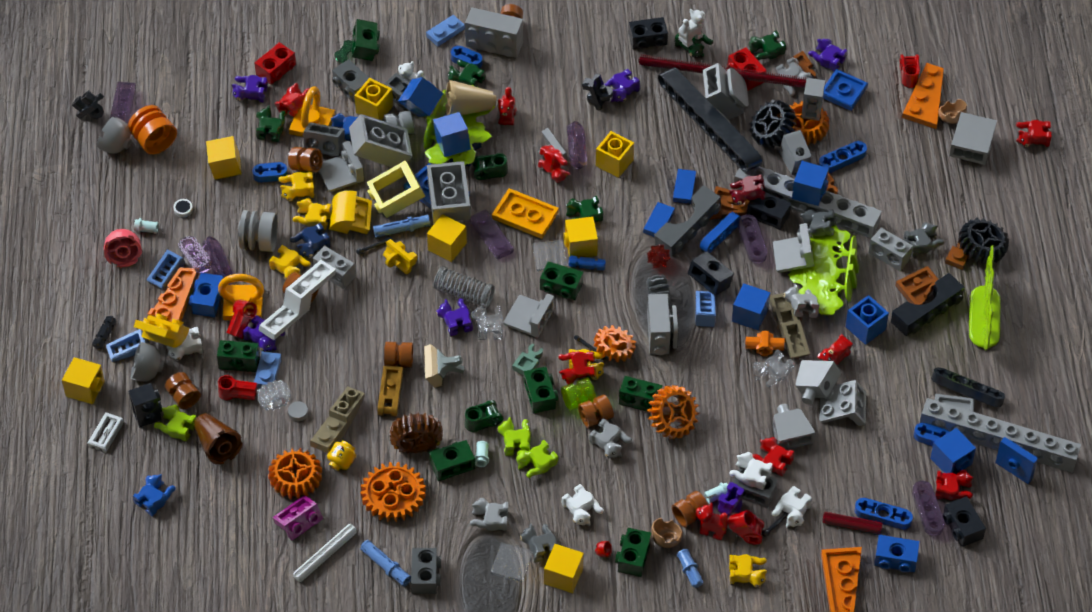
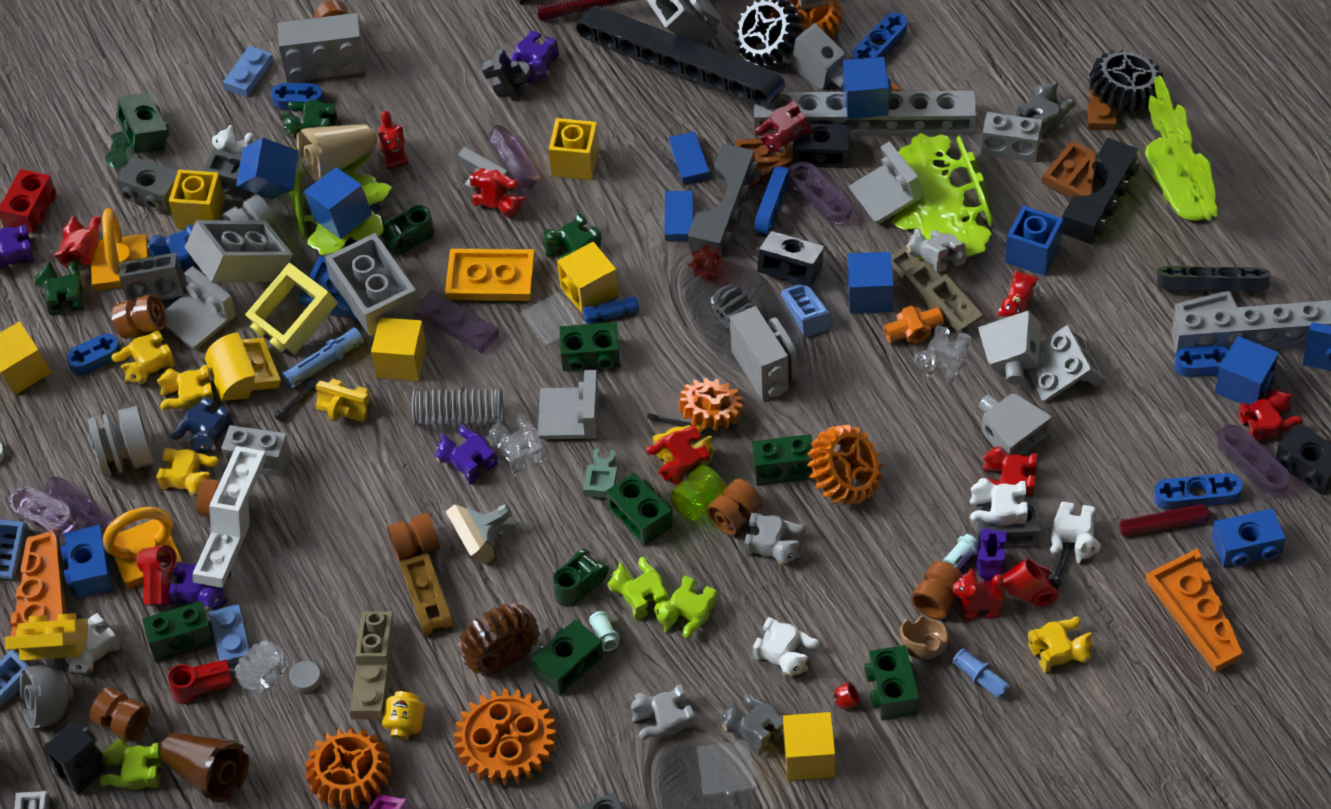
camera: 20 degrees left, 0 degrees up
dark grey animal [798,209,837,237] -> none

